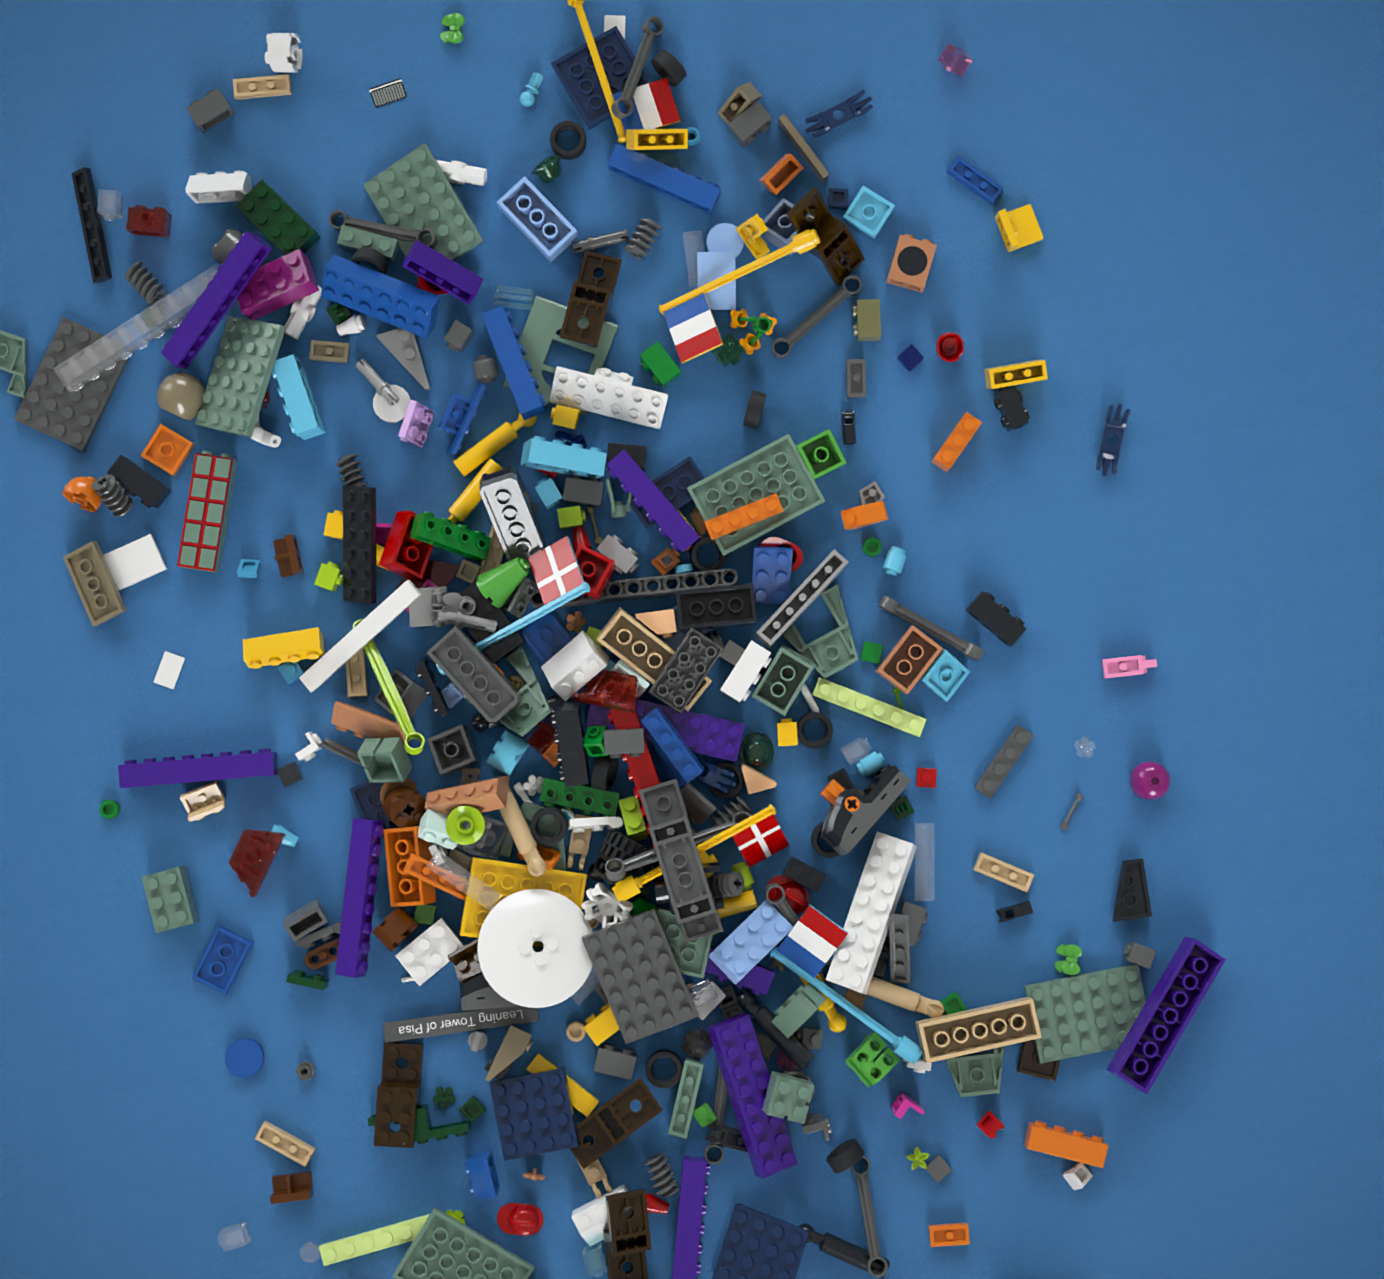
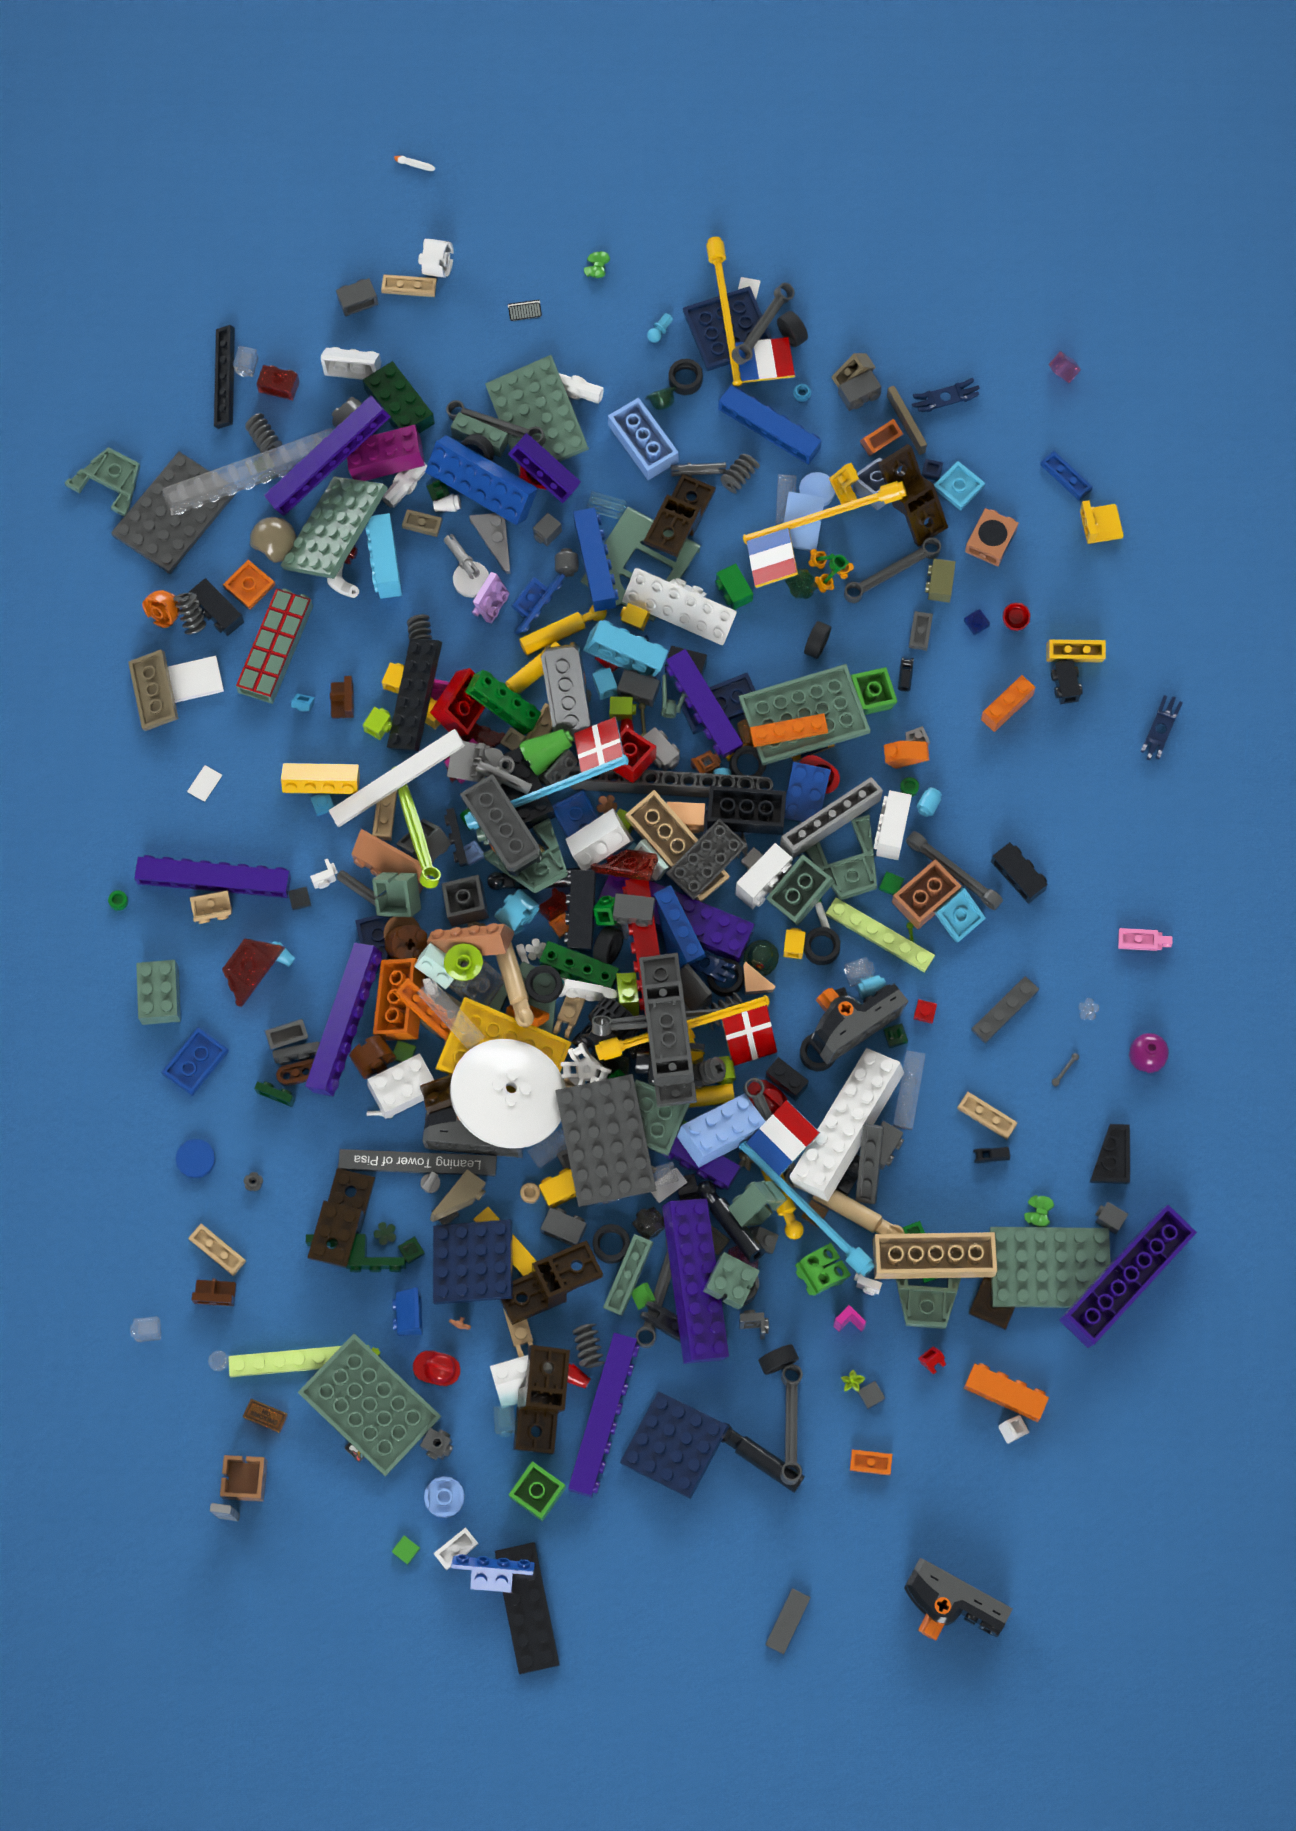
camera: 10 degrees right, 15 degrees down
yellow brick [626,128,688,150] -> none
none -> white brick [873,790,912,860]

